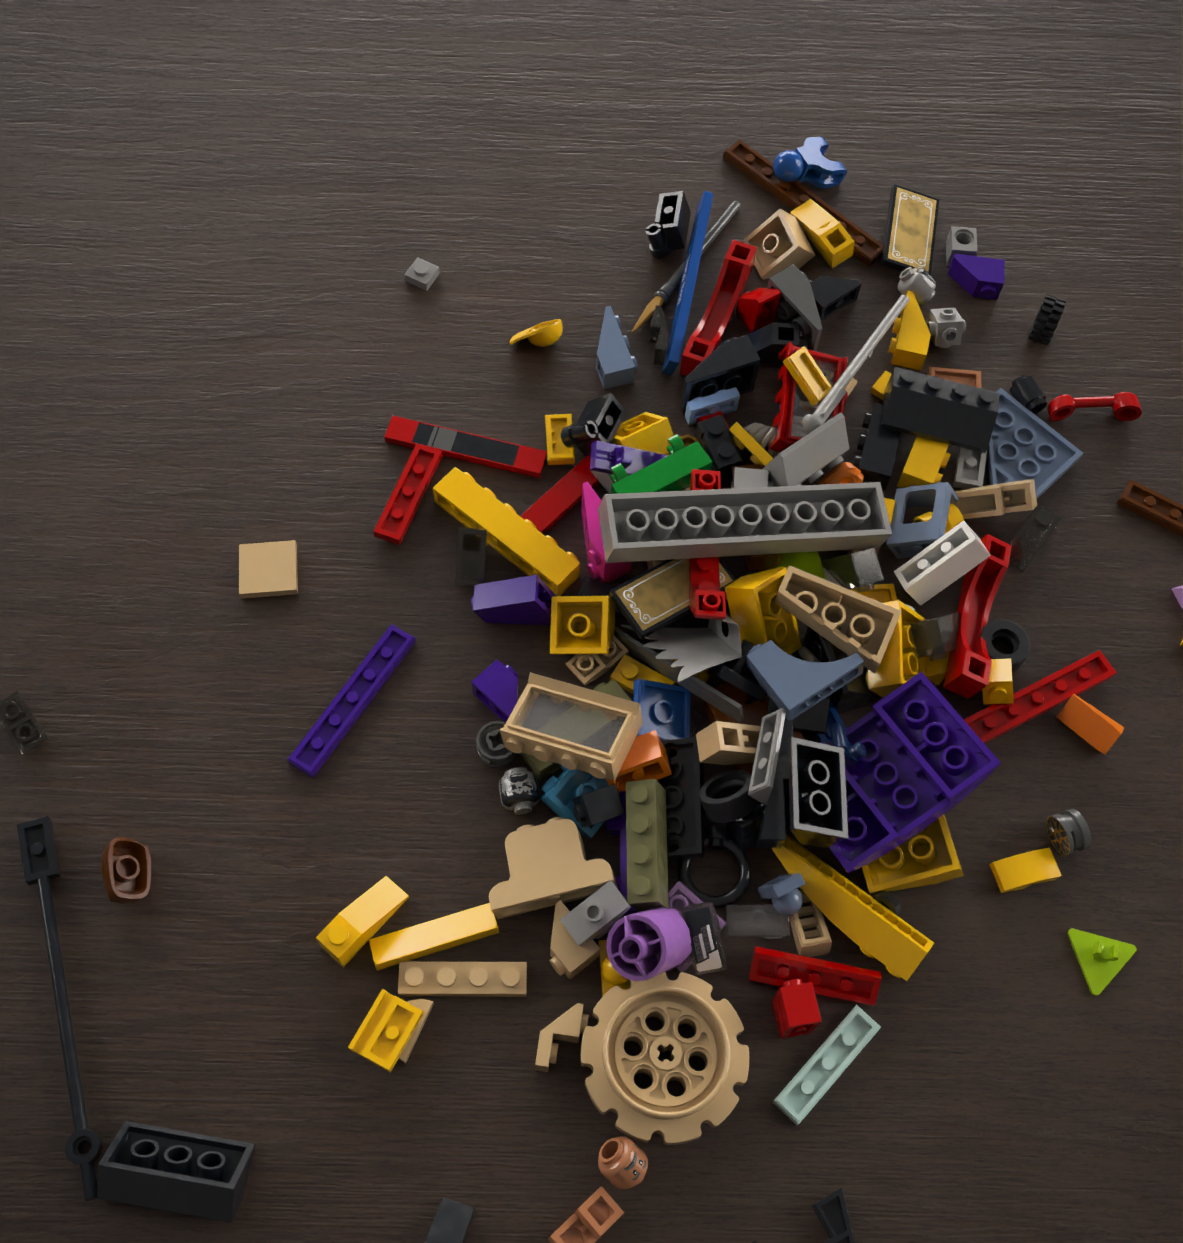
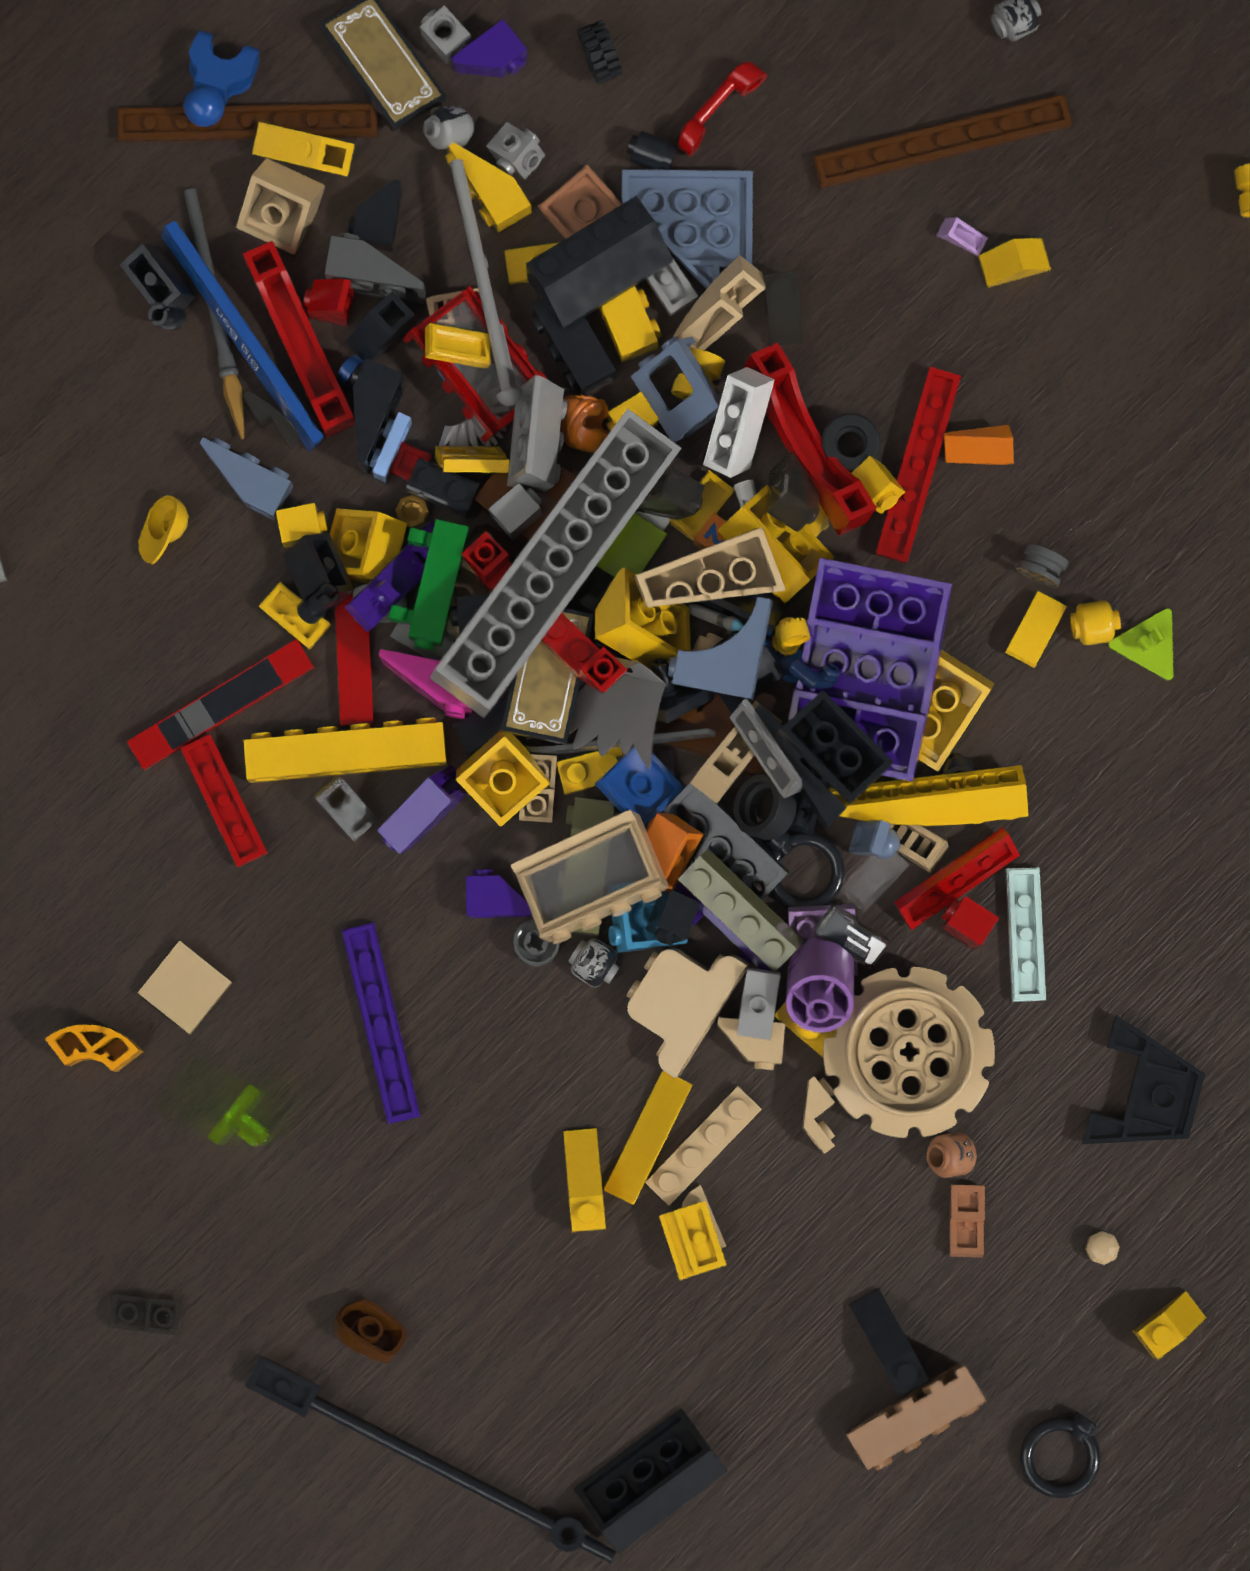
camera: 45 degrees left, 20 degrees up
none -> light orange brick [45,1025,144,1072]
none -> clear neon green bracket [207,1084,275,1147]
none -> yellow brick [276,503,328,548]
none -> yellow connector [772,617,811,656]
none -> yellow head [1070,600,1121,645]

